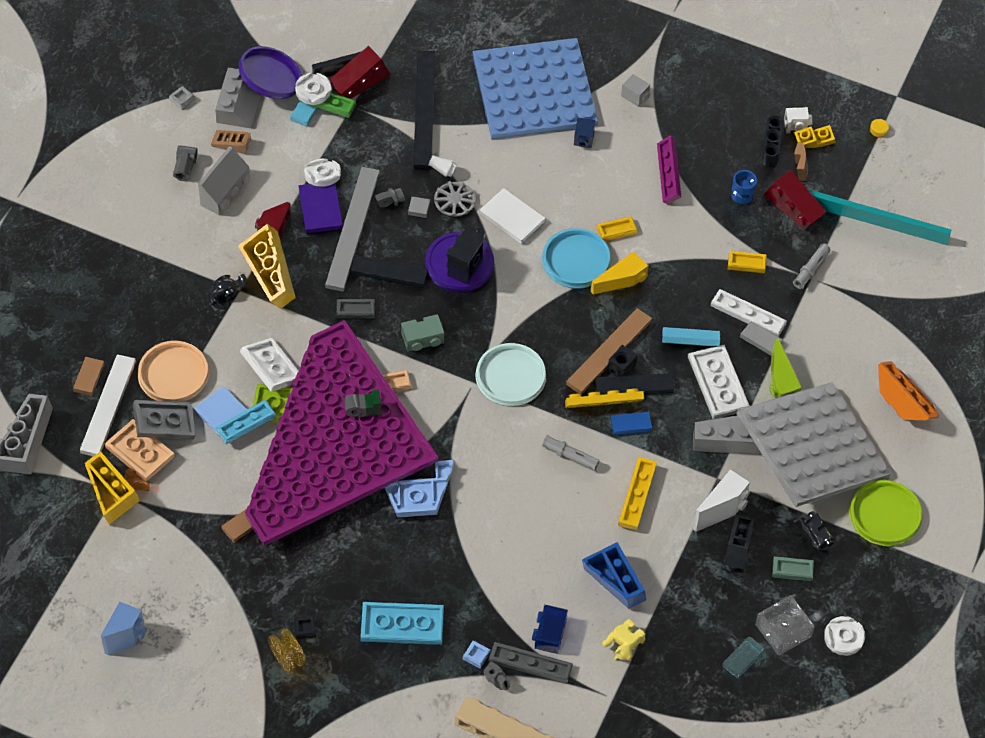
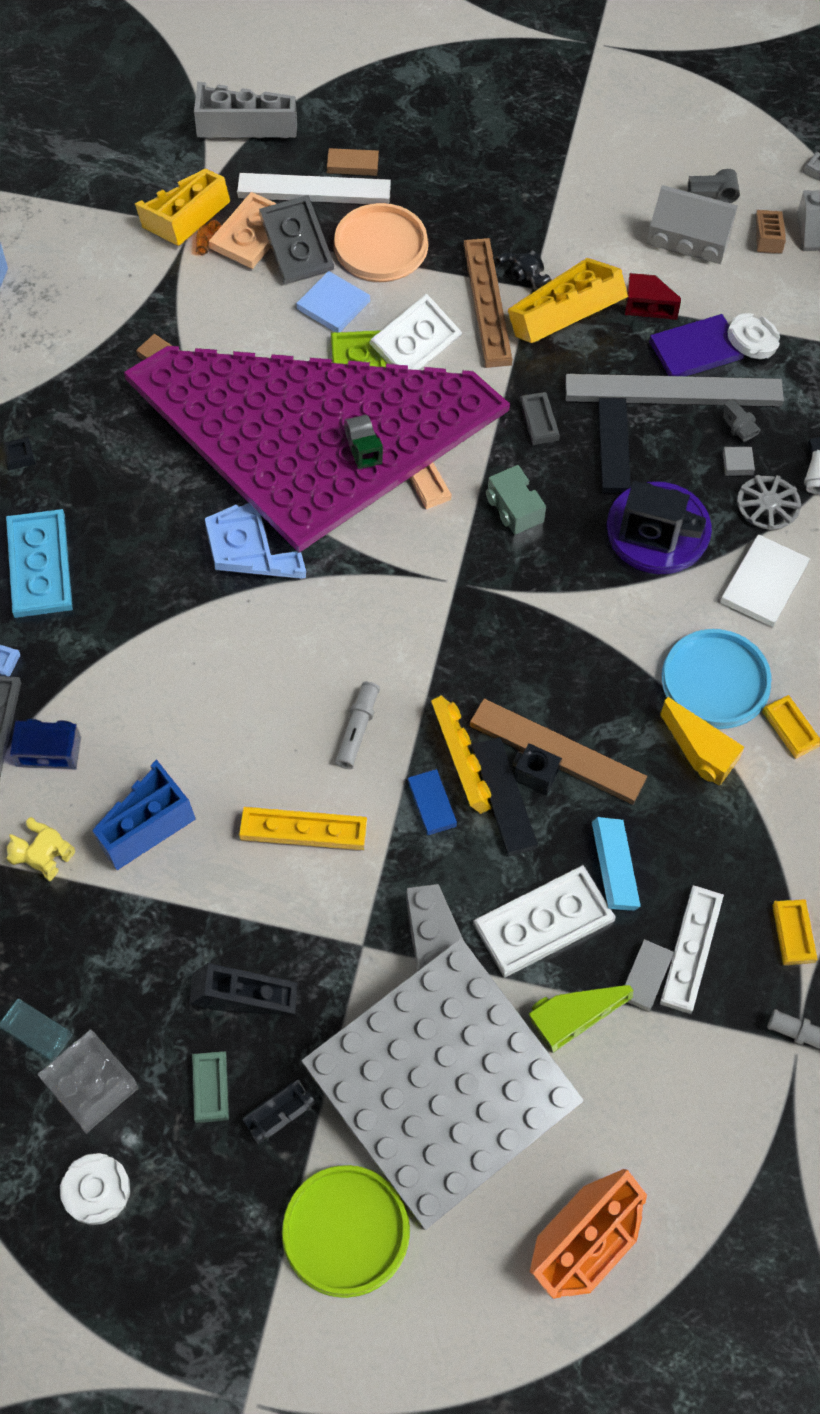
camera: 80 degrees right, 5 degrees up
medium azure tile [216,400,276,445] -> none
light aqua brick [475,343,546,406] -> none
white slope [693,470,750,532] -> none
none -> medium nougat tile [464,238,513,368]

